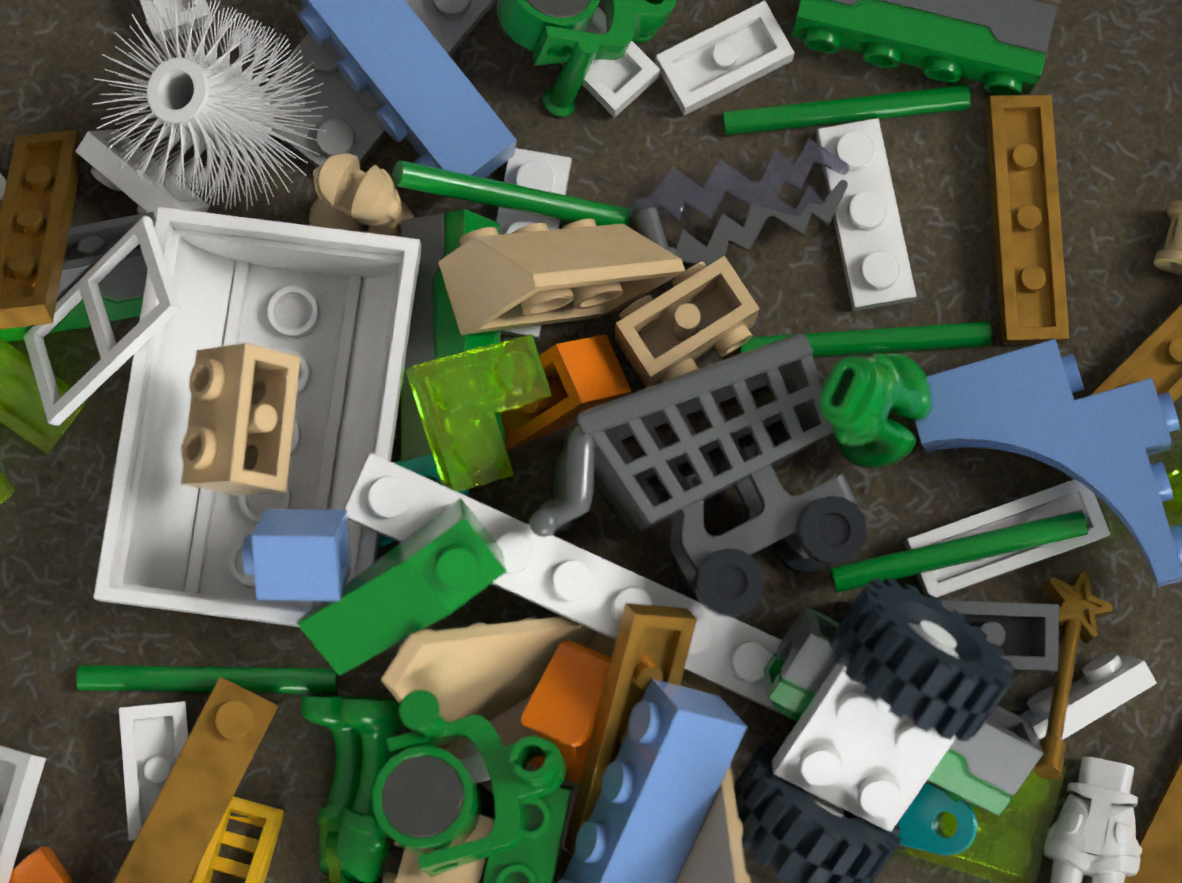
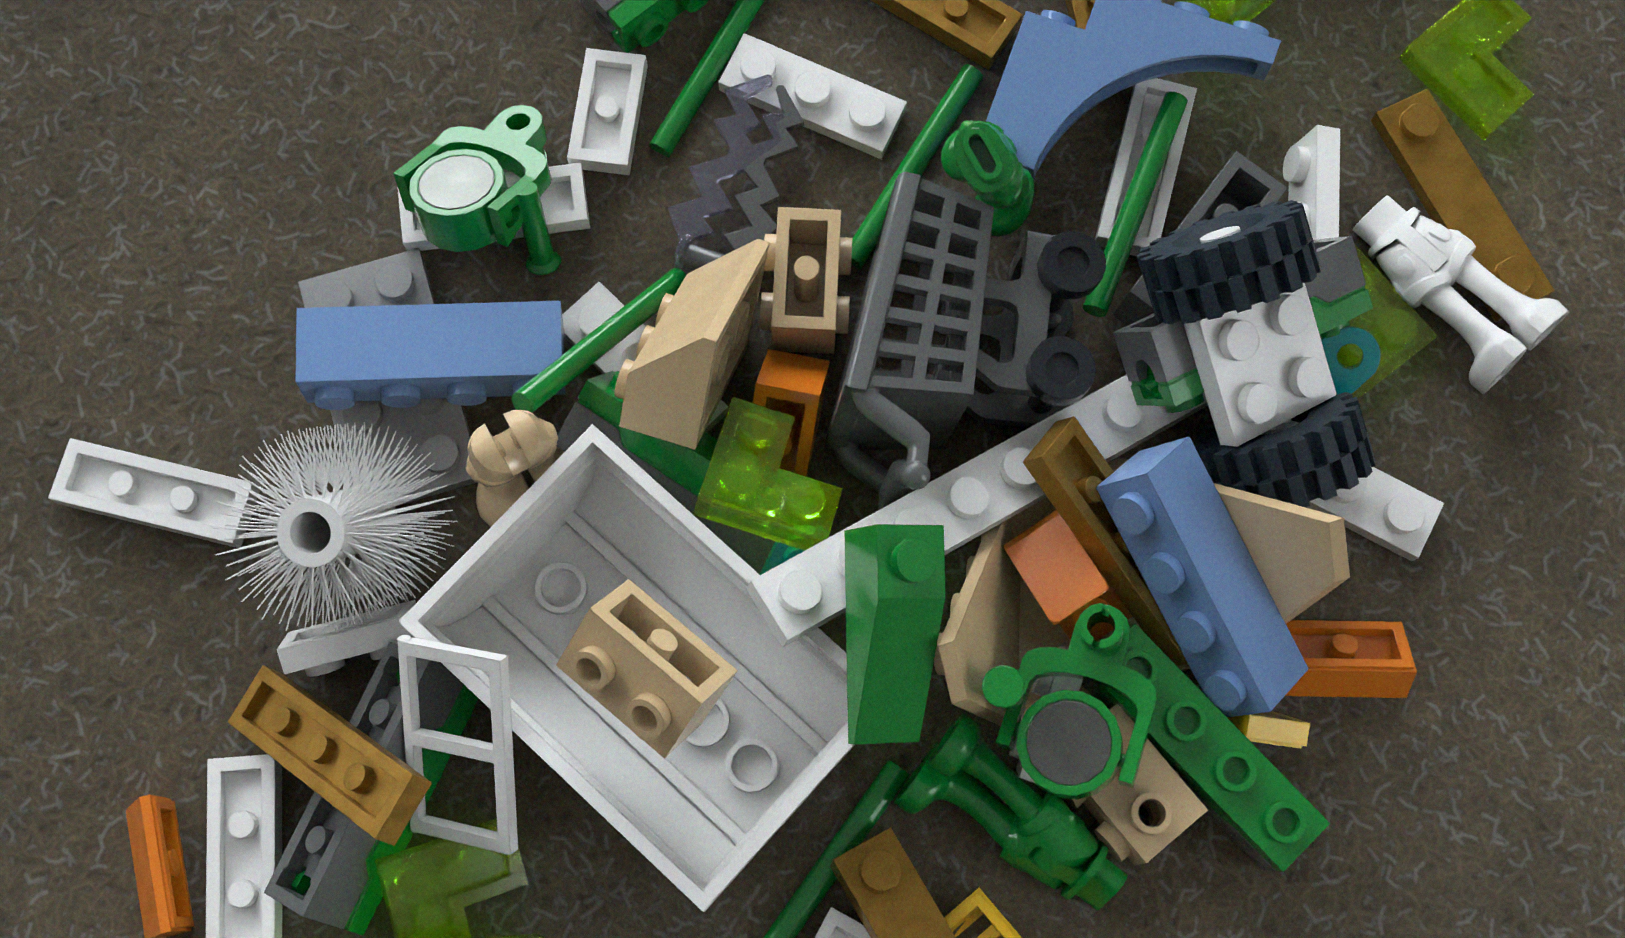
camera: 55 degrees left, 5 degrees down
medium blue brick [243,509,351,601] -> none
pearl gold piece [1034,571,1113,780] -> none

